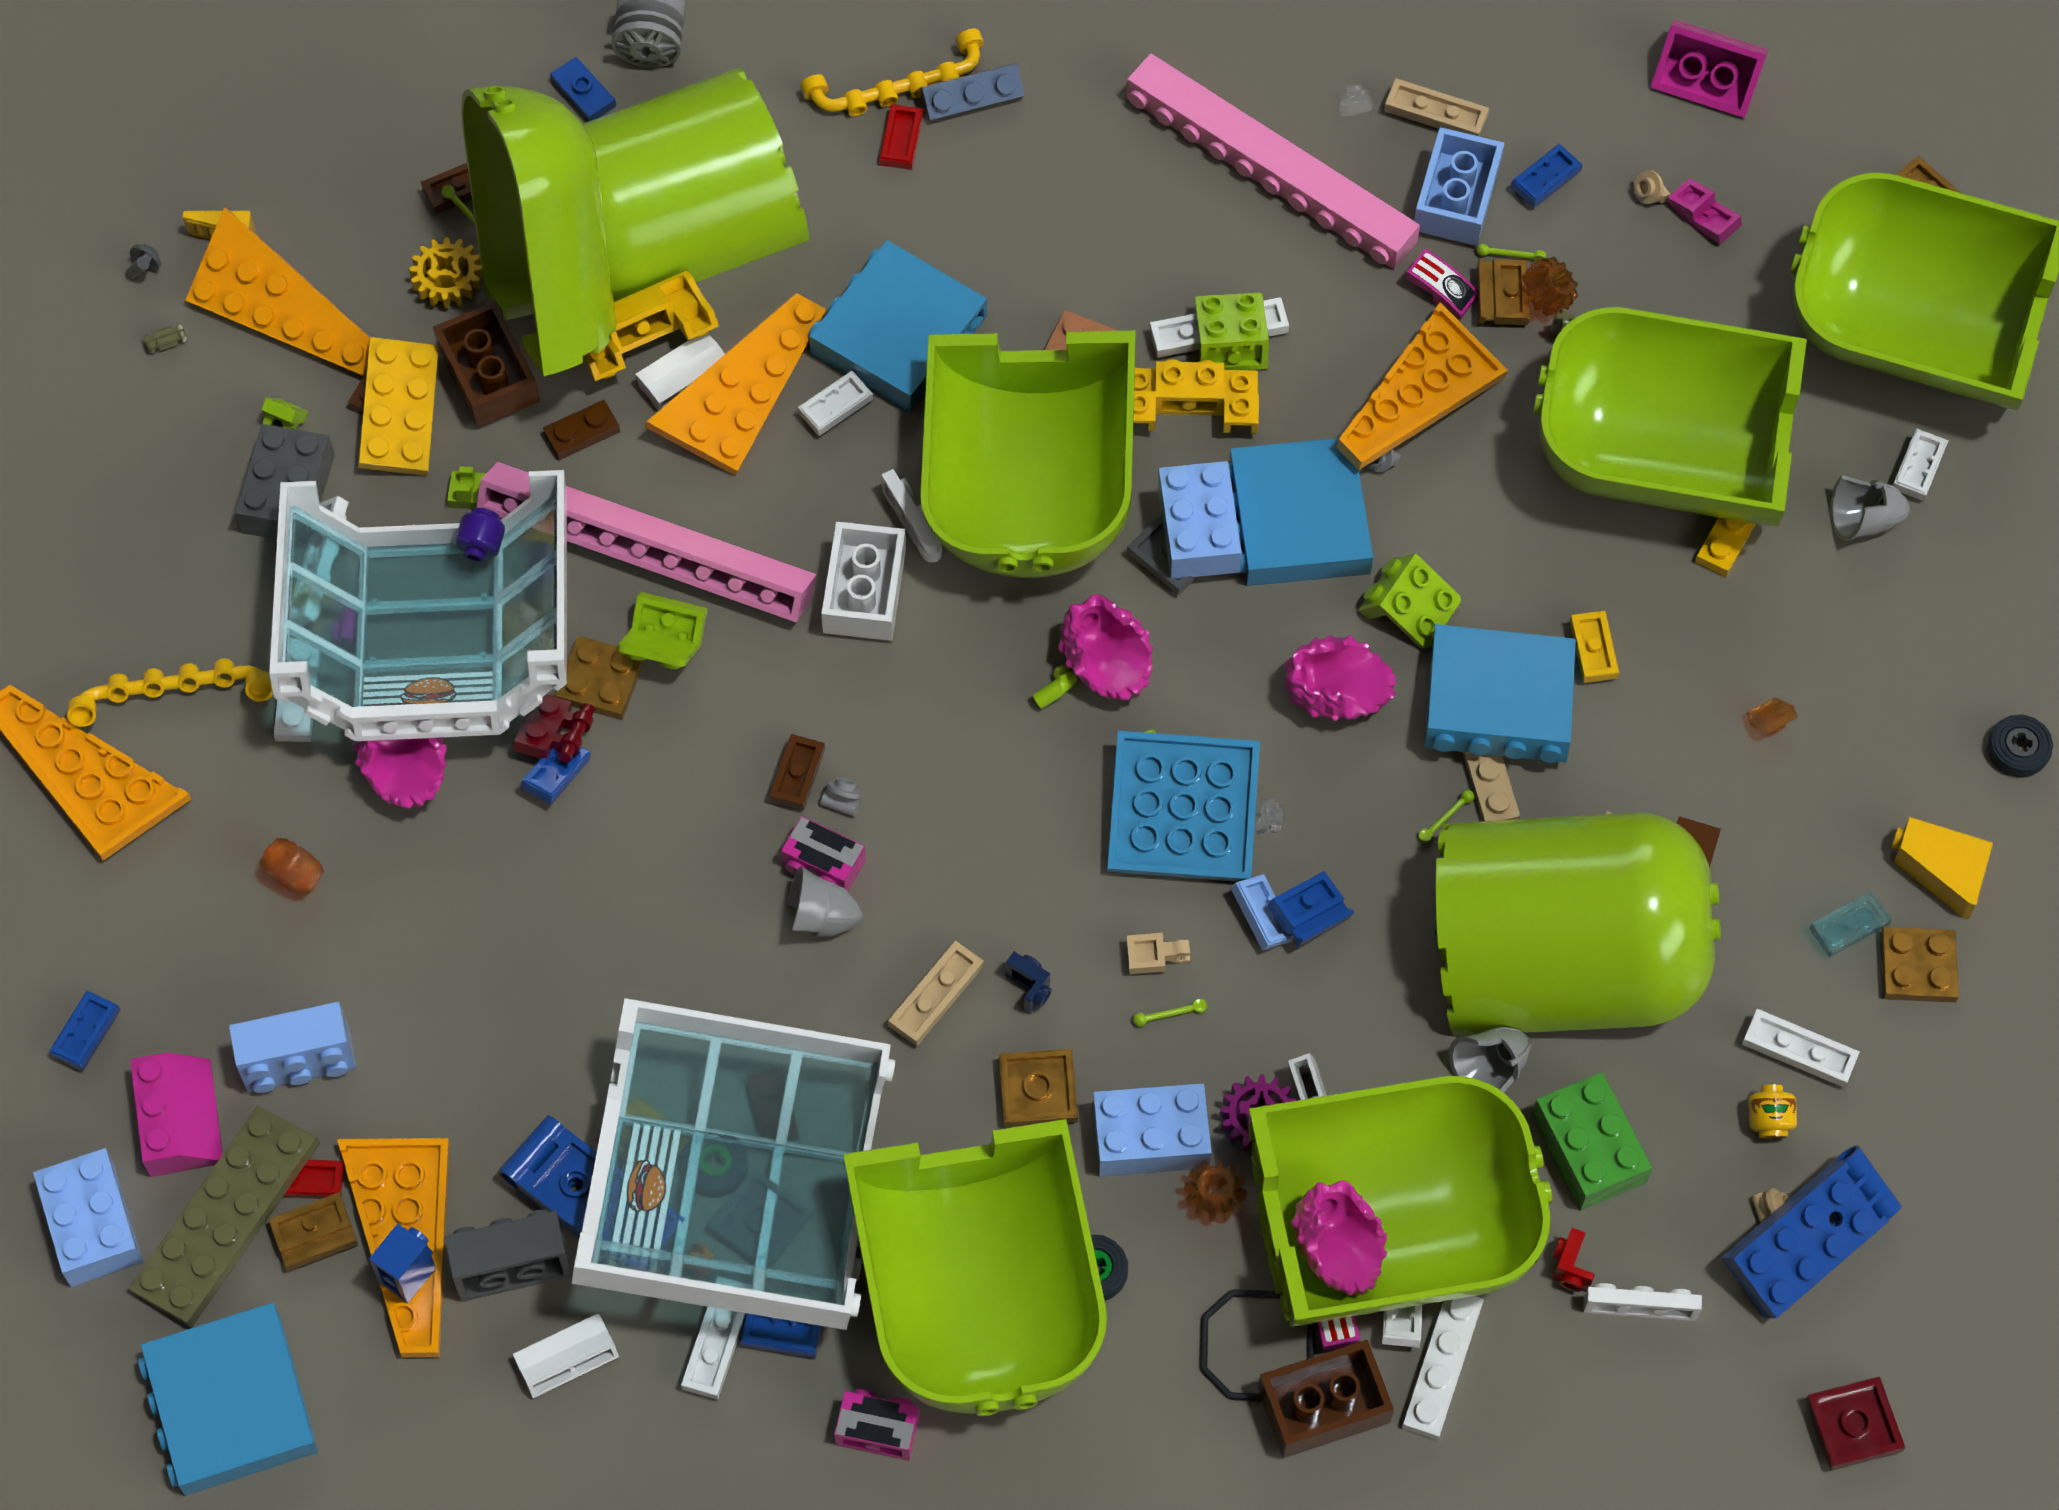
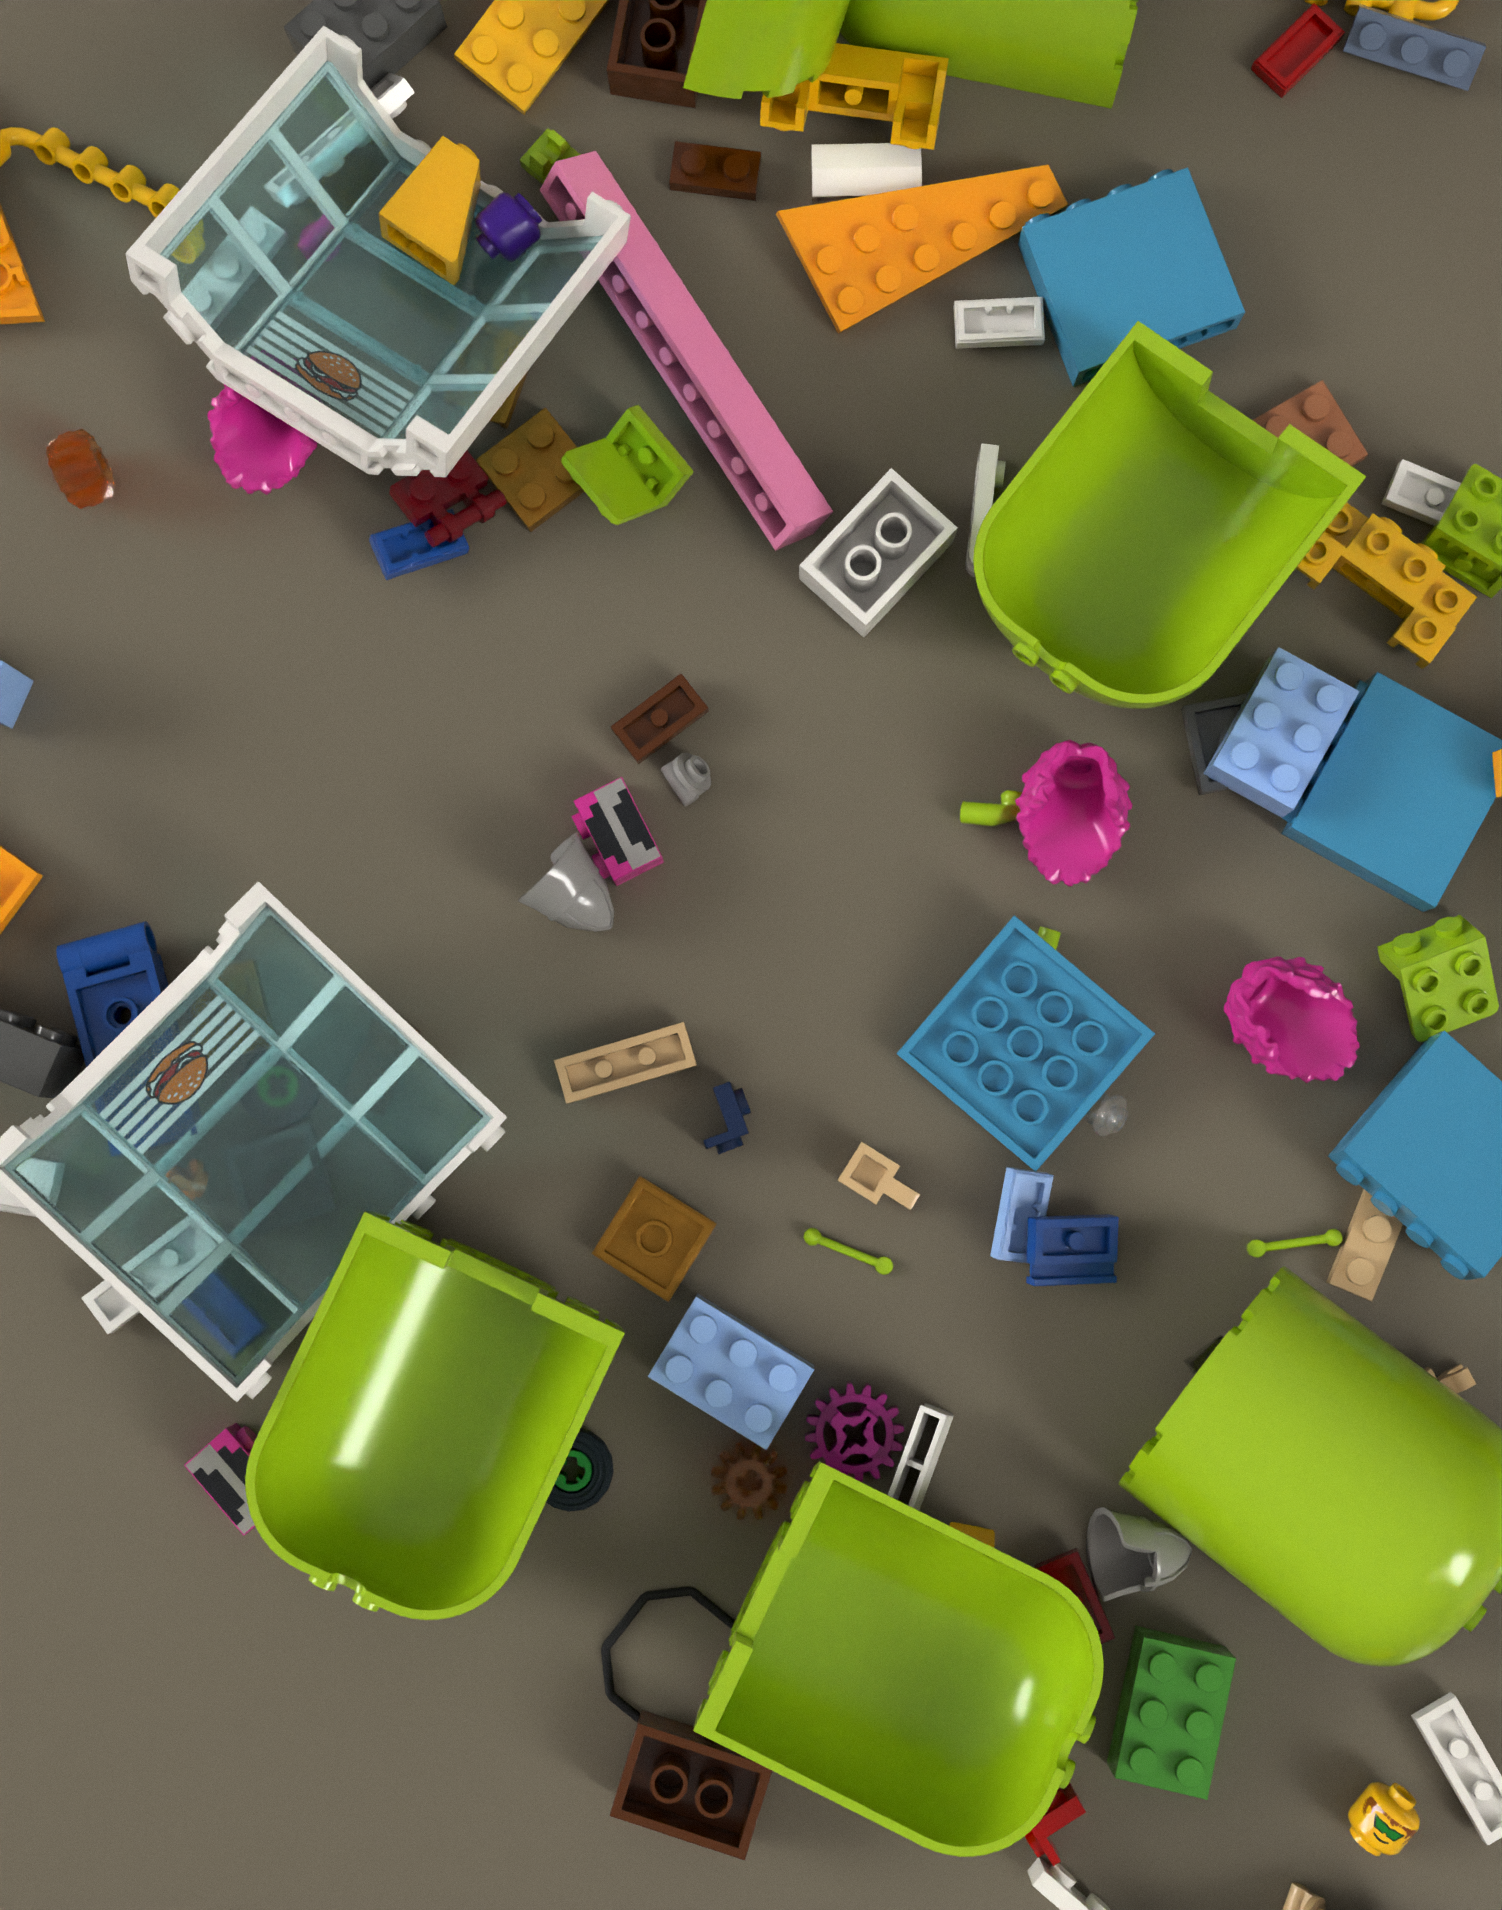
camera: 45 degrees right, 20 degrees up
dark pink hair [1292,1180,1387,1296] -> none
white plate [1402,1296,1484,1441] -> none
none -> yellow slope [378,136,481,286]

